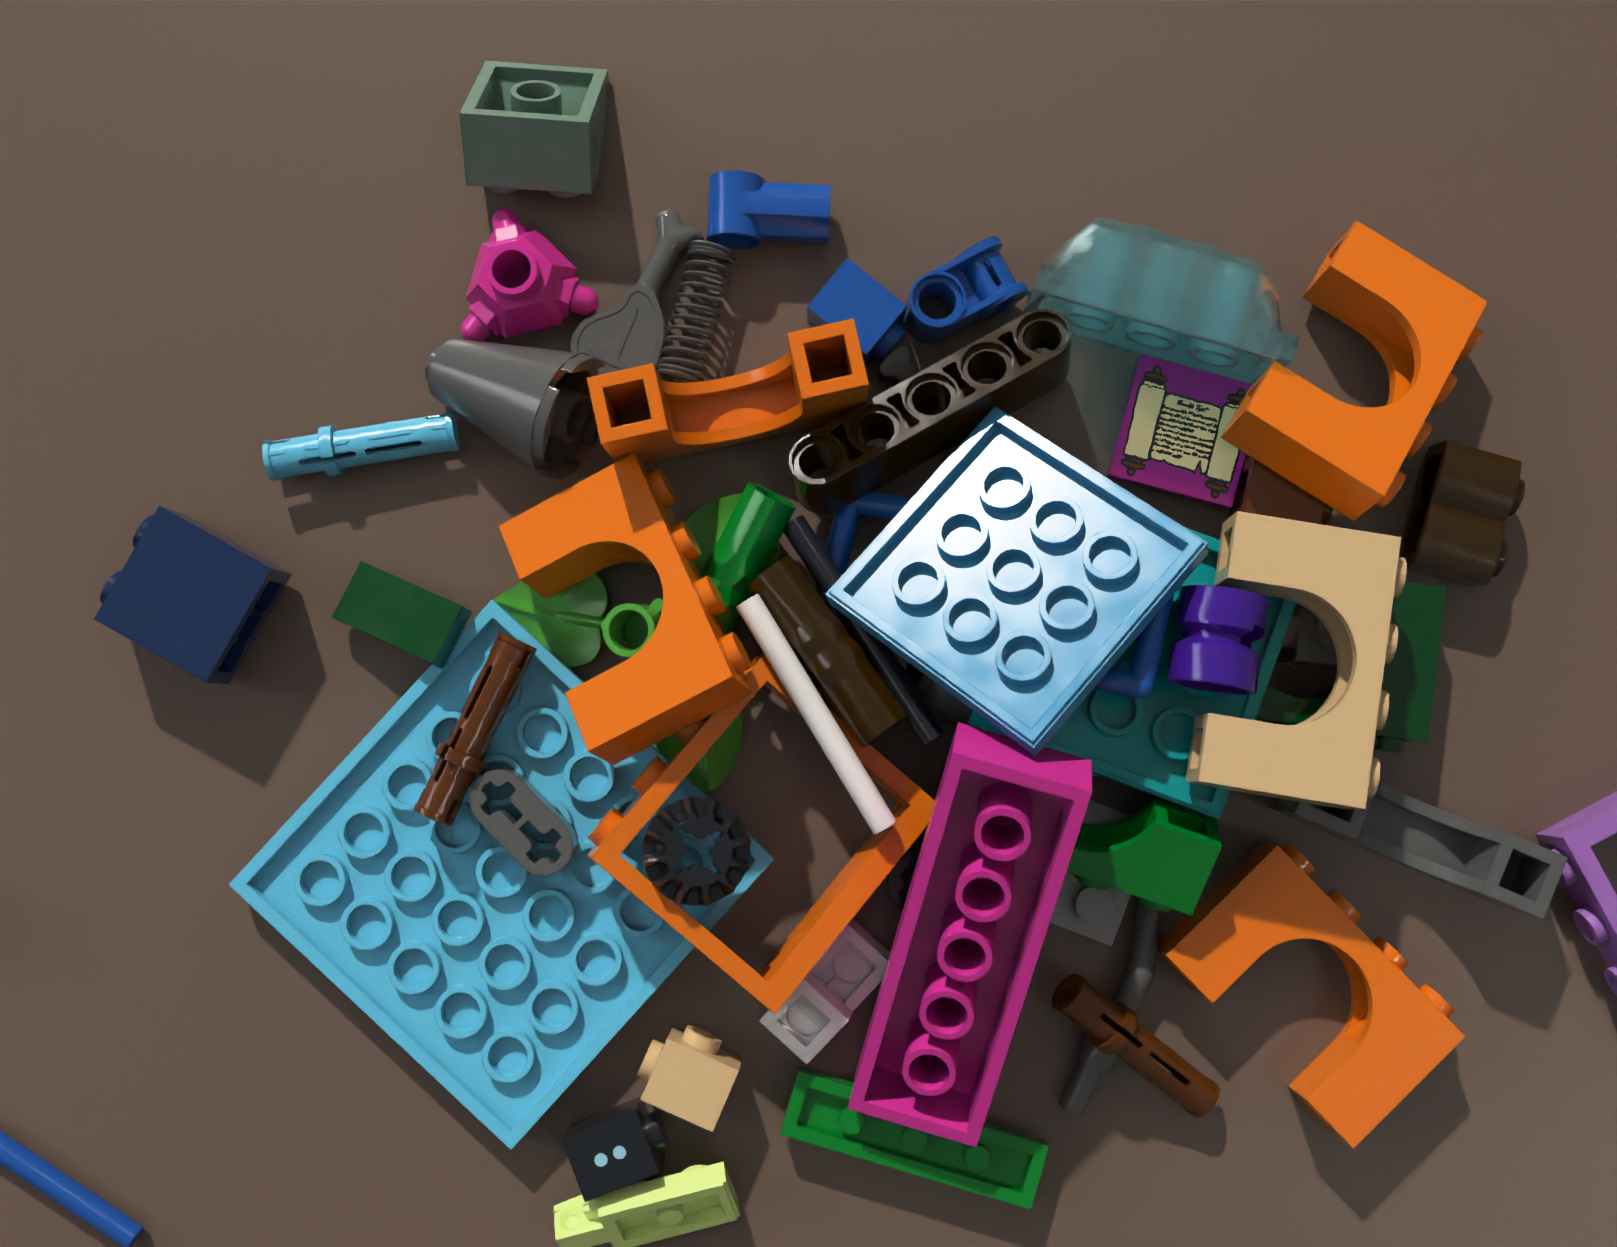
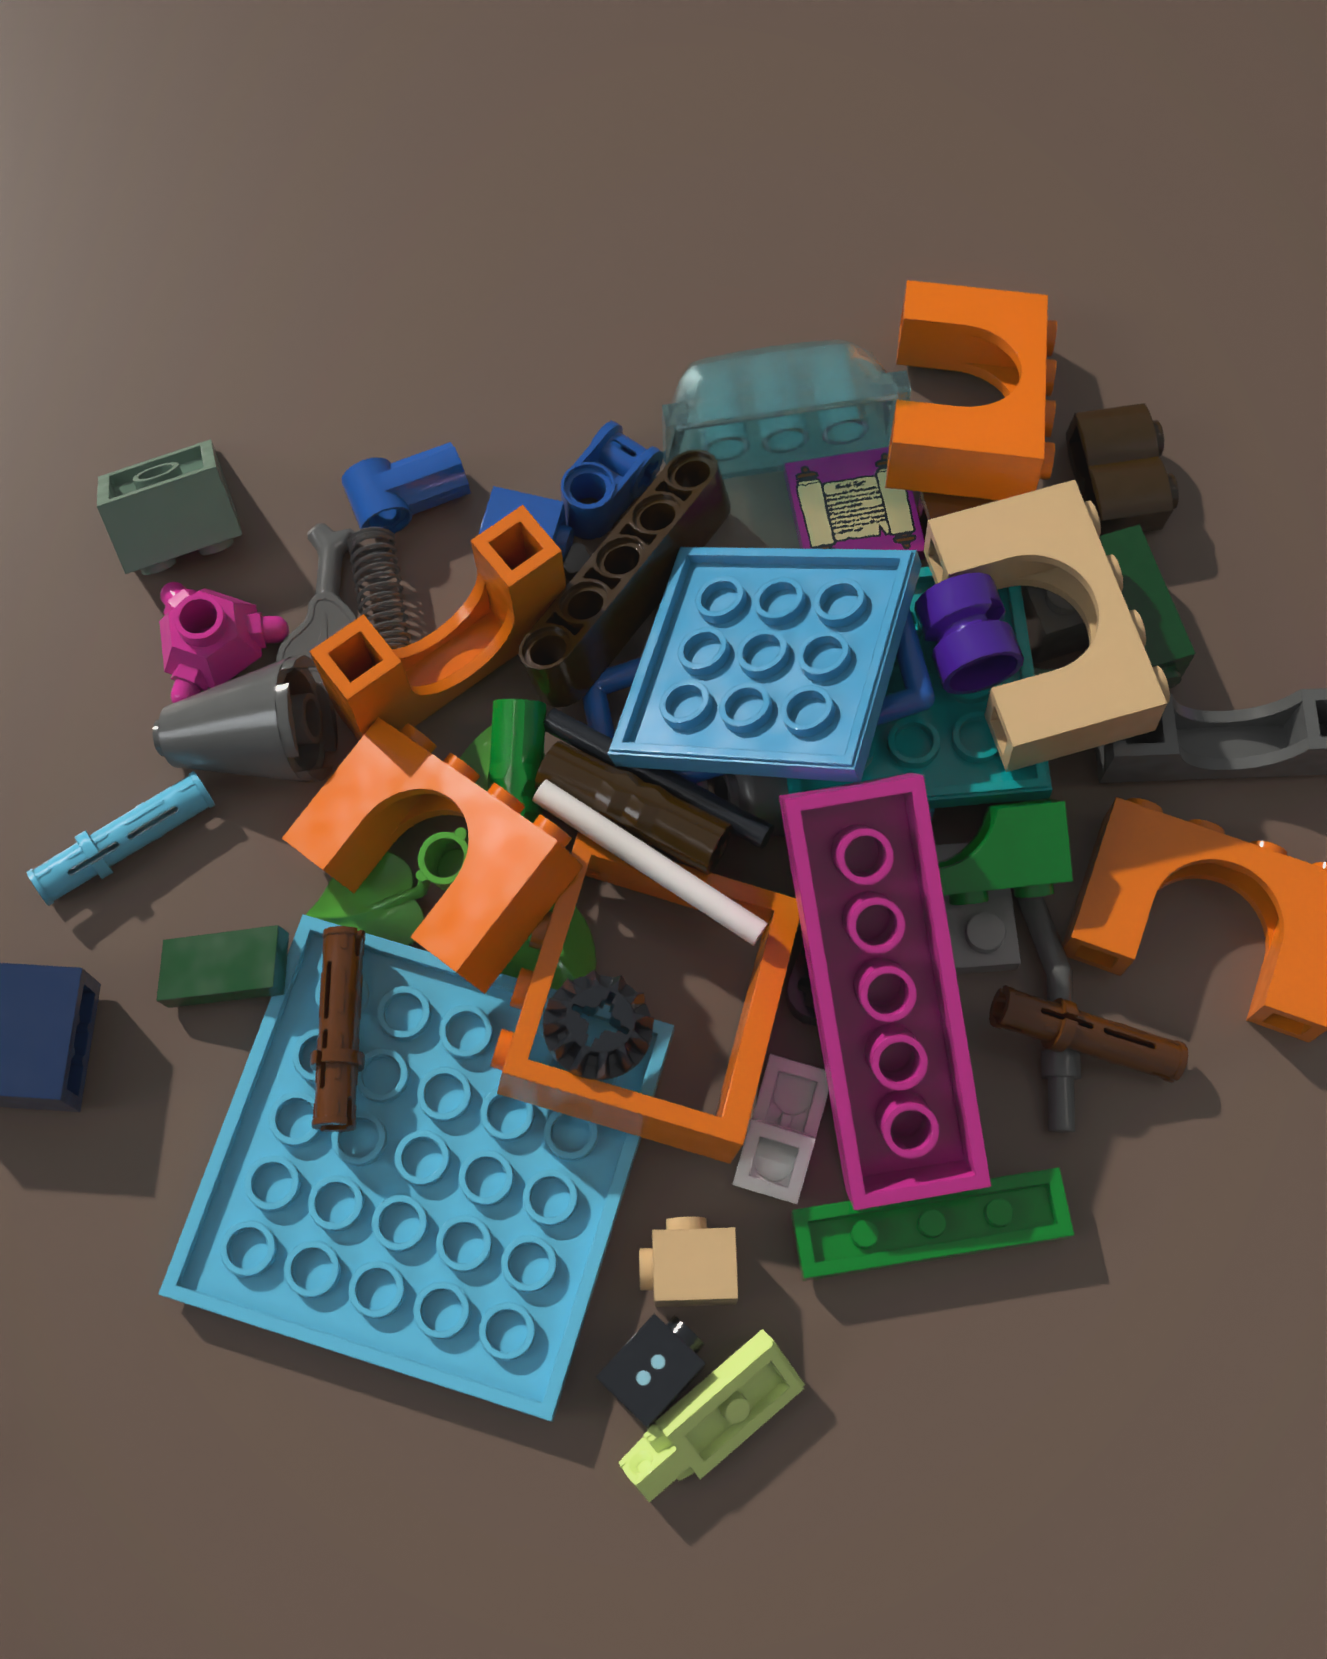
camera: 30 degrees left, 15 degrees down
dark grey beam [469,768,578,876] -> none

